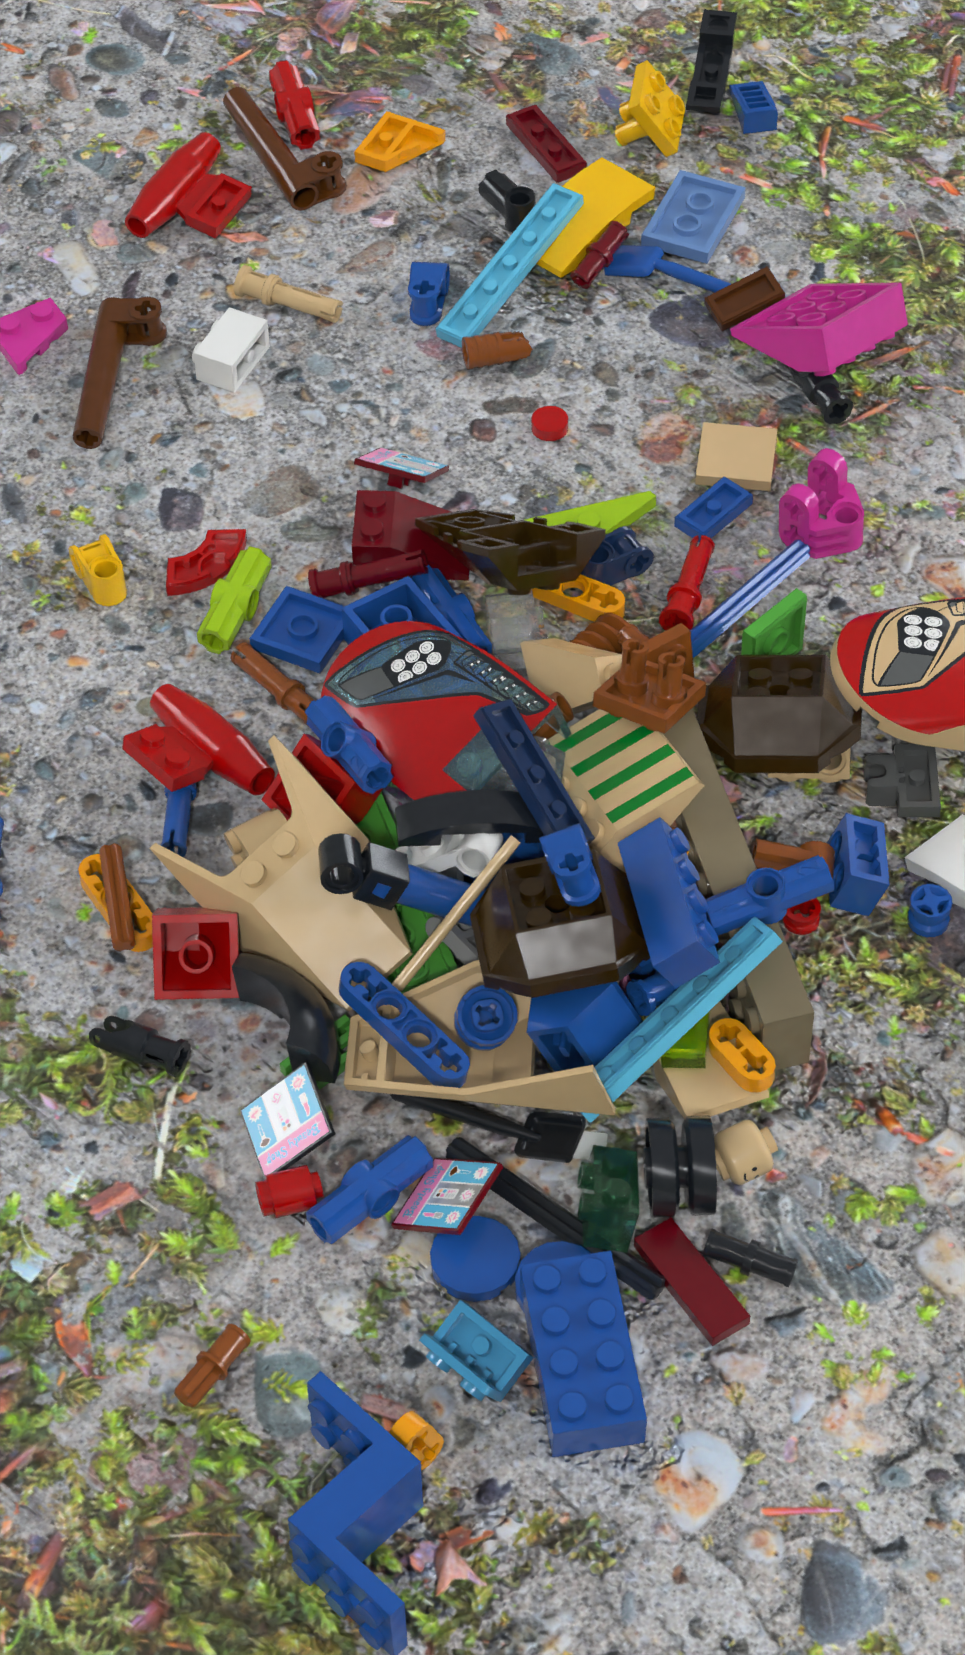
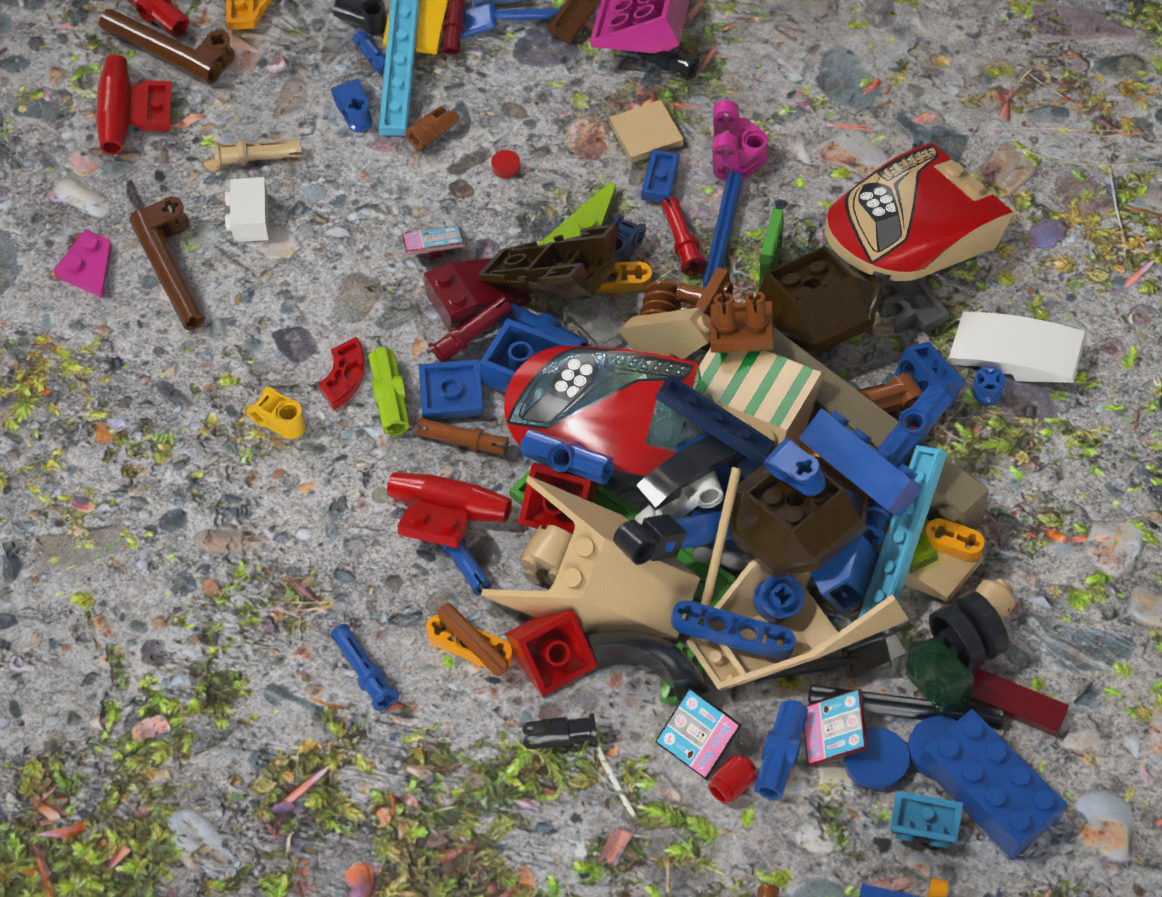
camera: 30 degrees left, 5 degrees up
black pin [703,1228,798,1288] -> none
none -> blue axle [352,30,385,74]

